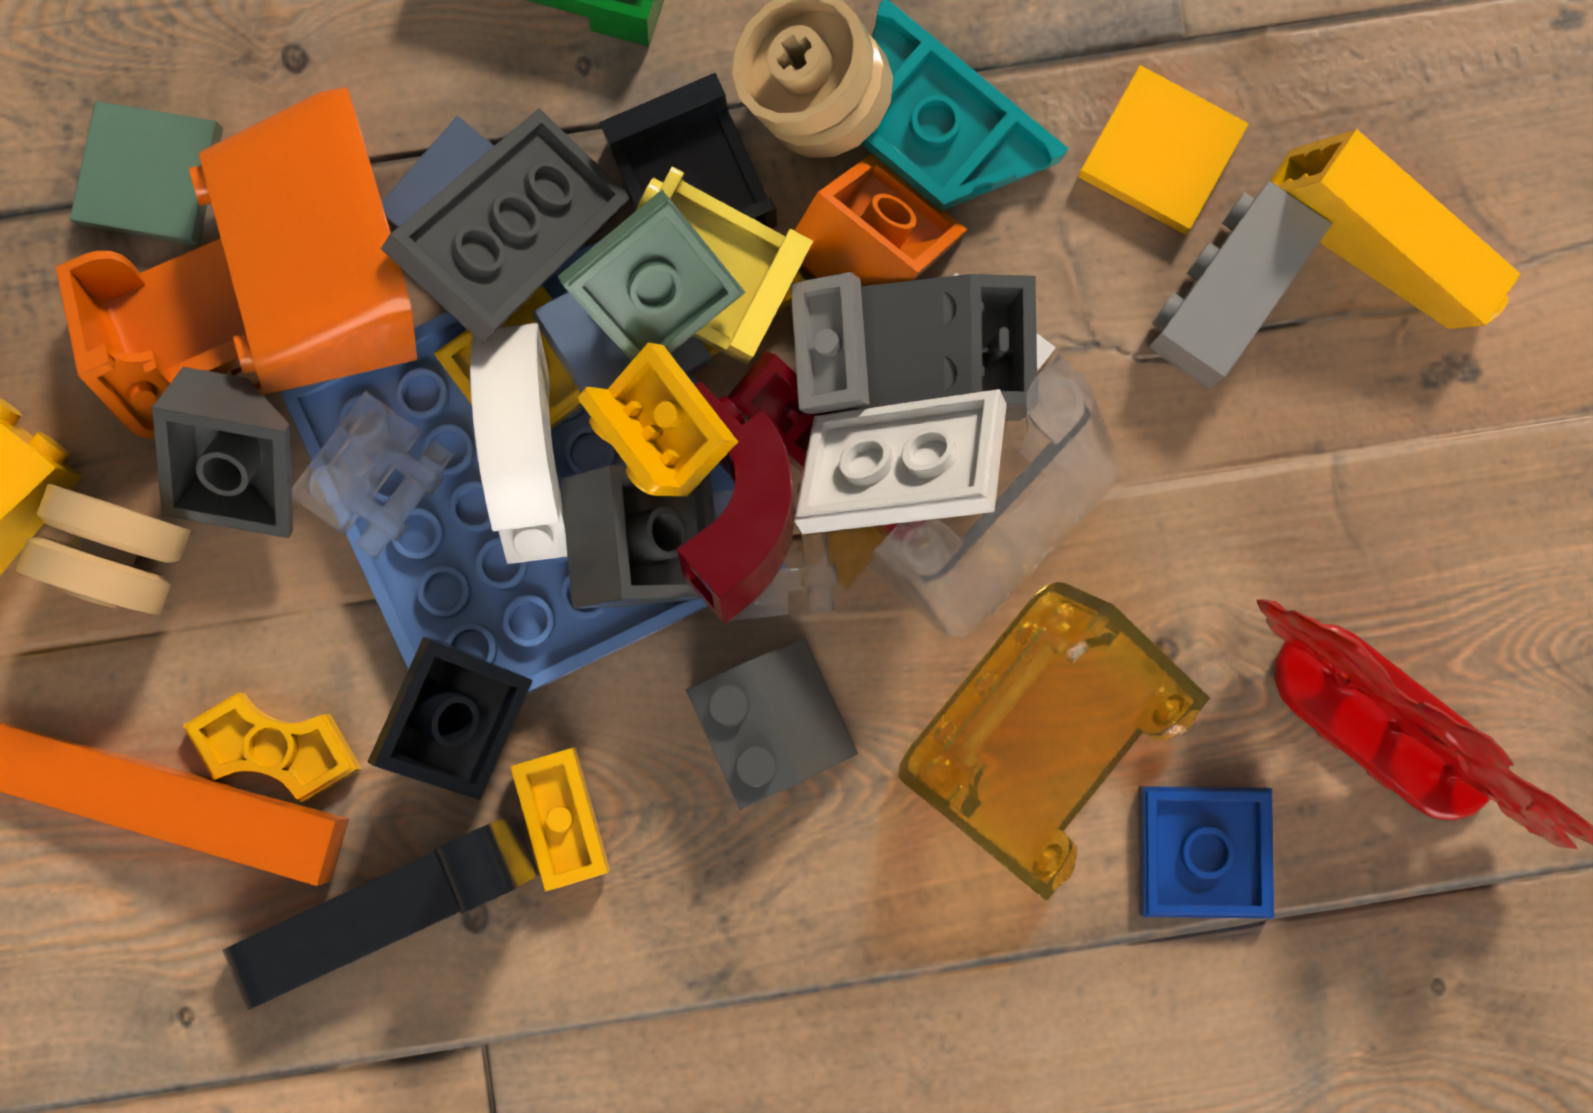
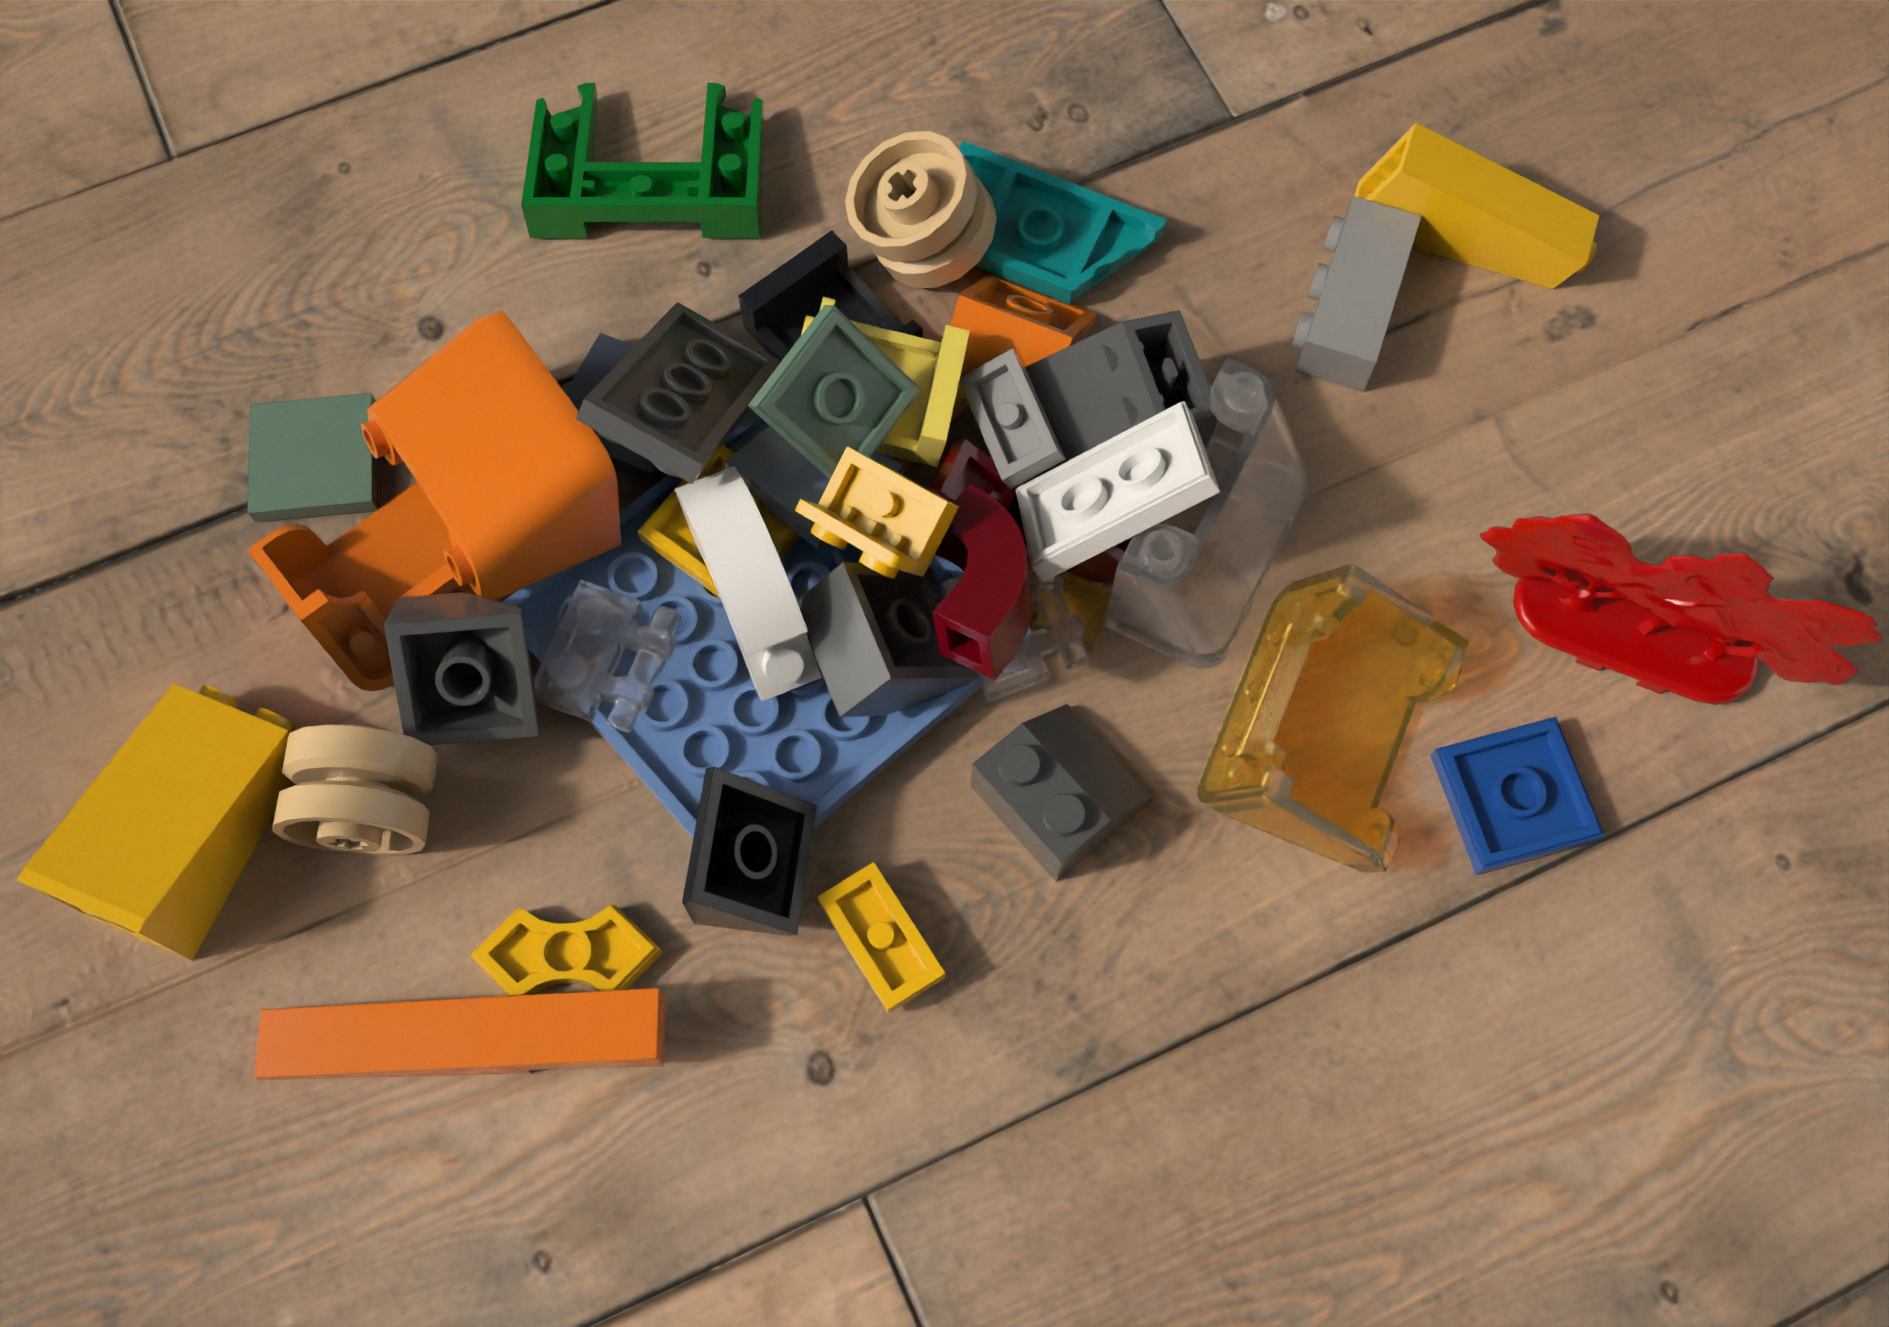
camera: 20 degrees left, 15 degrees down
black beam [222,815,540,1010] -> none
yellow tile [1077,65,1249,235] -> none

